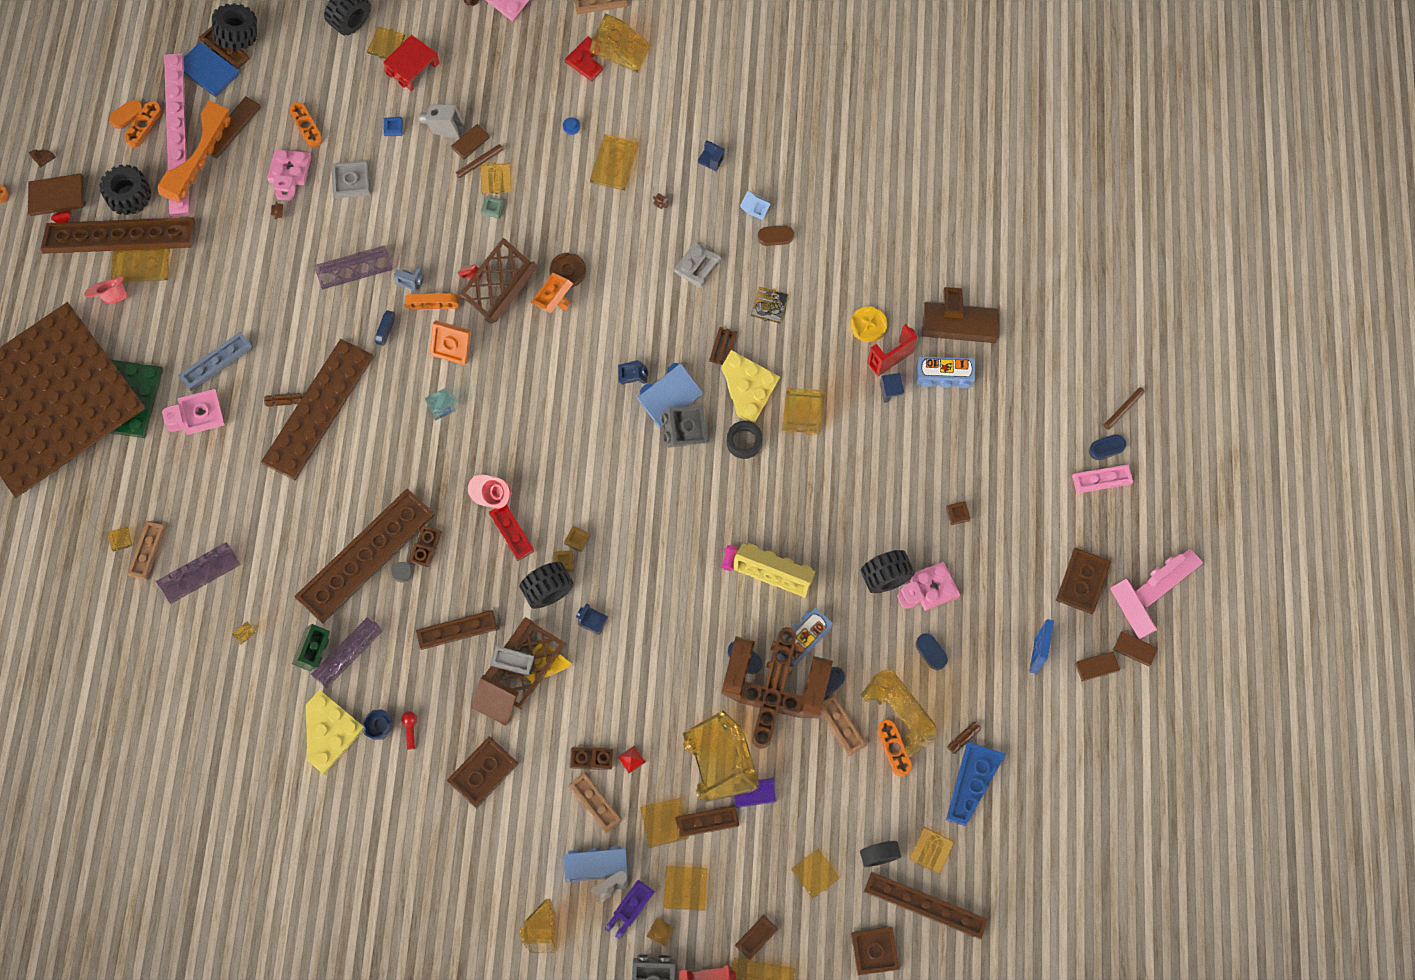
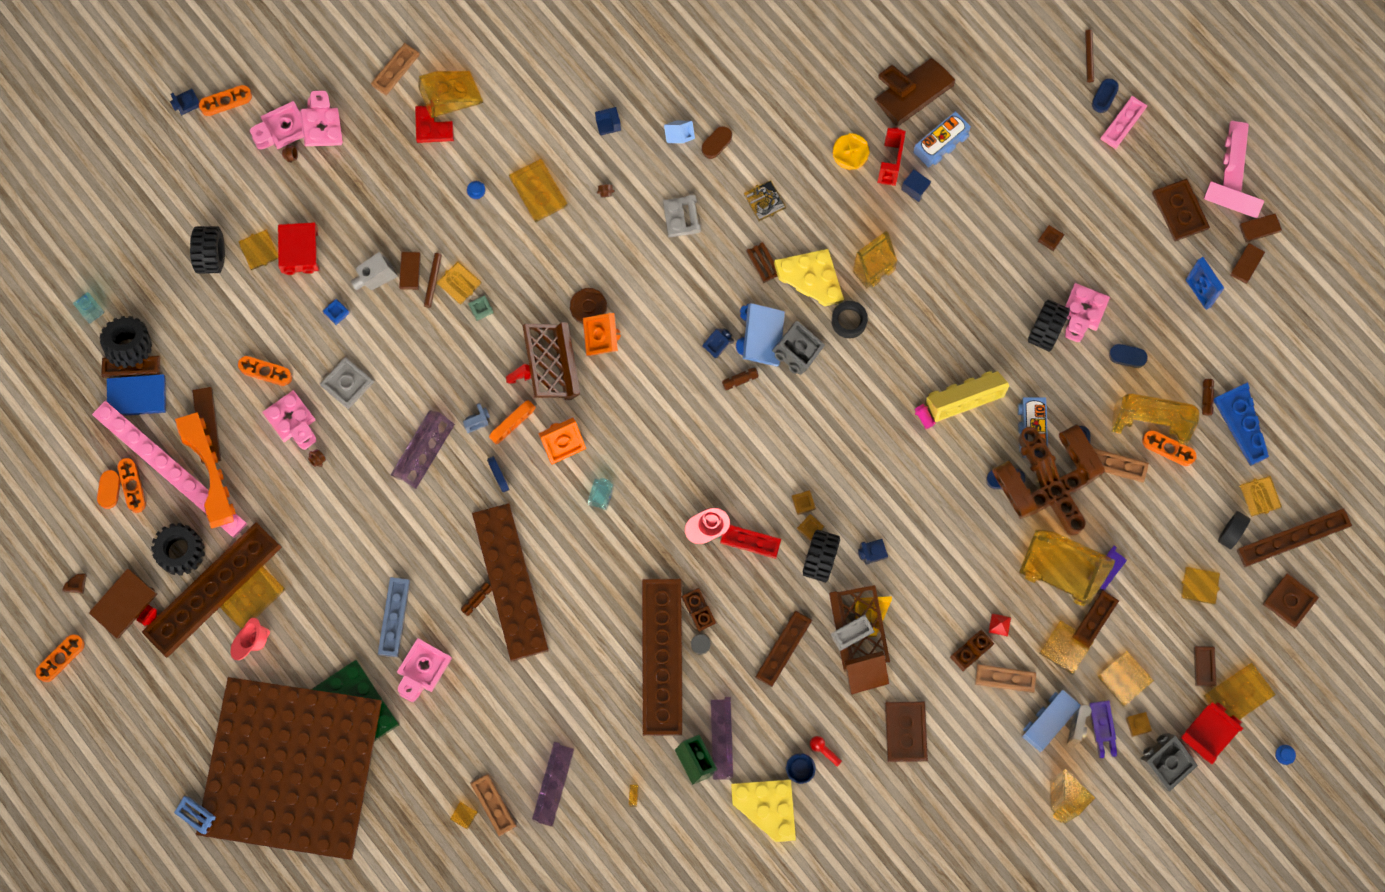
camera: 40 degrees left, 5 degrees up
none -> reddish brown axle [722,367,759,390]

